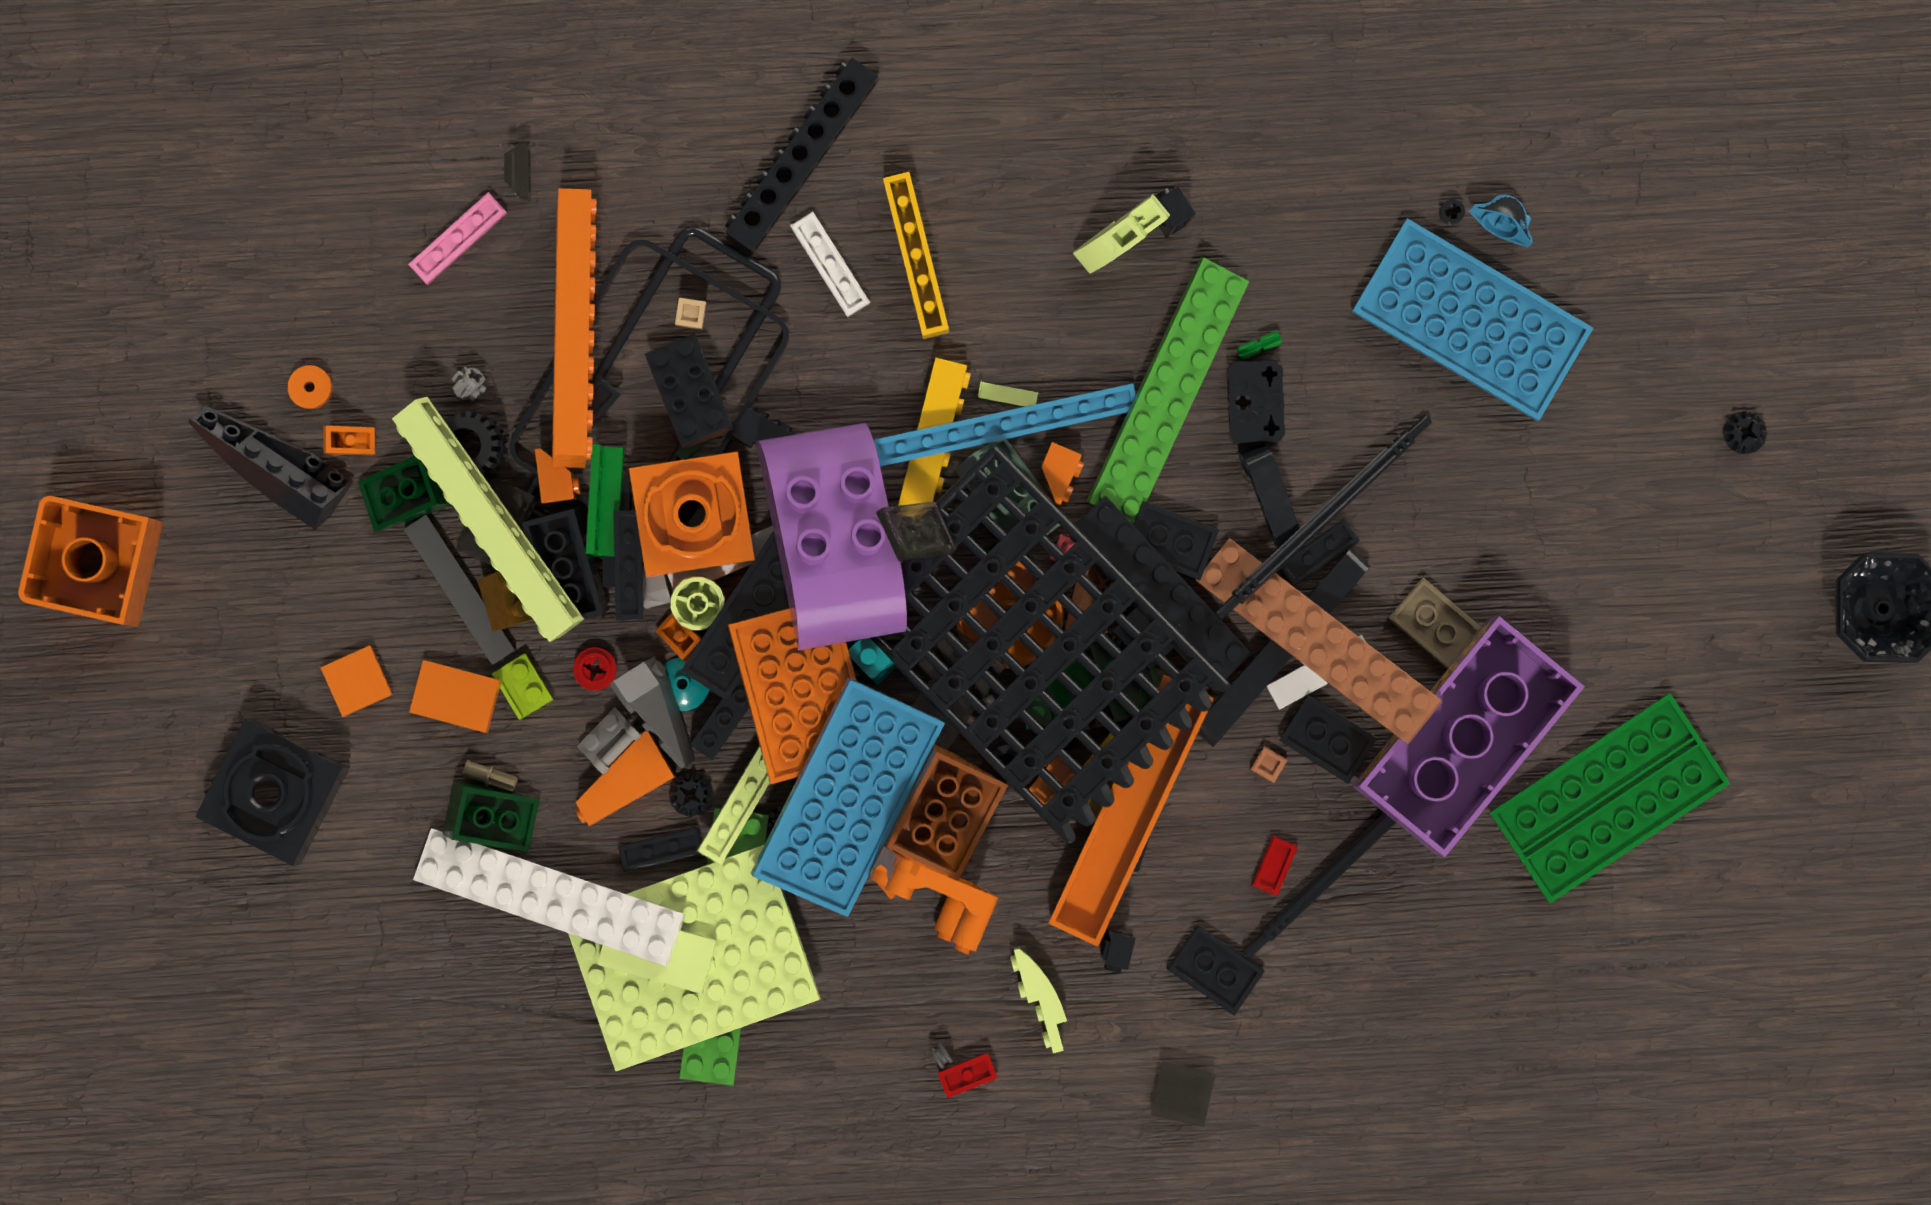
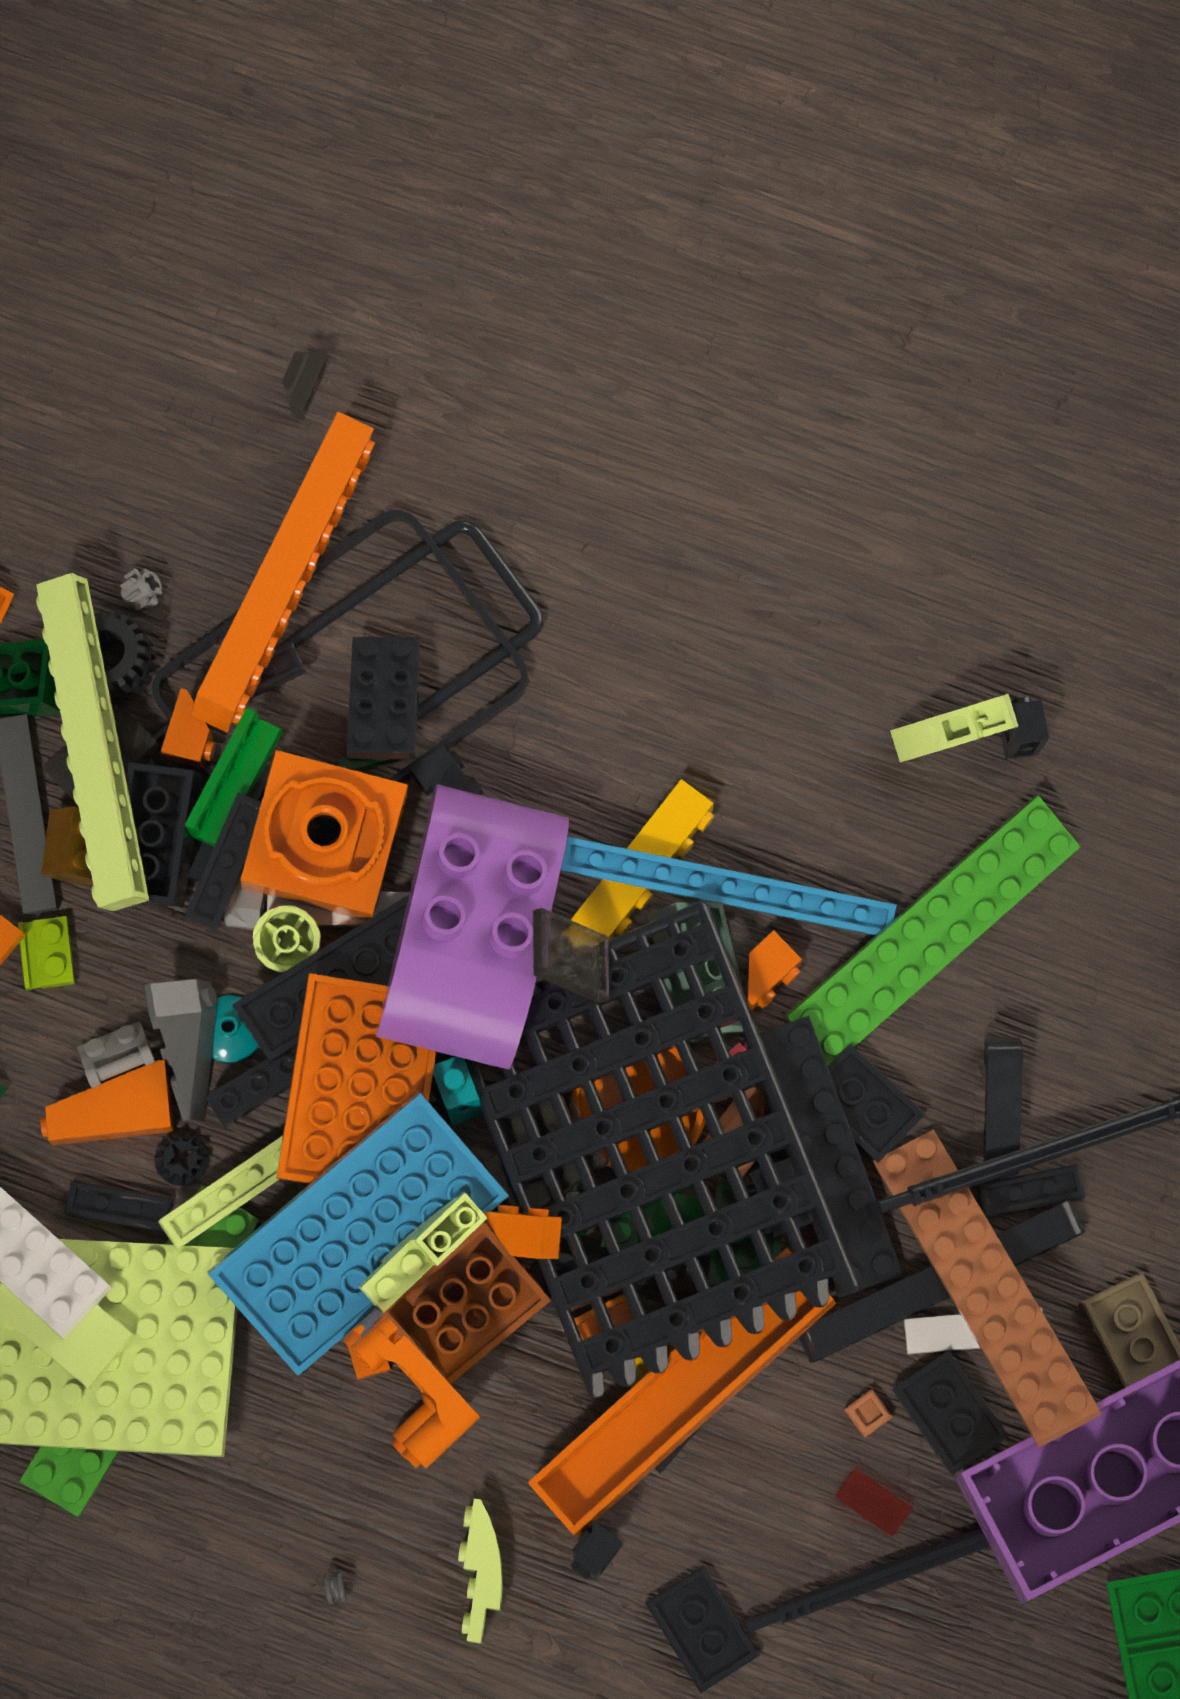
camera: 30 degrees right, 10 degrees down
bright pink tile [408,192,507,285] -> none
red gear [573,647,617,691] -> none
orange slope [656,613,703,662] -> none
tan plate [675,298,707,330] -> none
black brick [725,57,879,254] -> none
white tile [790,212,870,318] -> none
yellow brick [883,172,949,339] -> none
red plate [937,1052,998,1098] -> none
yellowish green piece [978,381,1038,407] -> none
black axle [1227,360,1285,445] -> none
green piece [1236,331,1282,361] -> none
red tile [1252,835,1298,896] -> none
none -> yellowish green slope [358,1192,487,1313]
none -> orange slope [484,1205,562,1259]
none -> clear red tile [835,1468,912,1538]

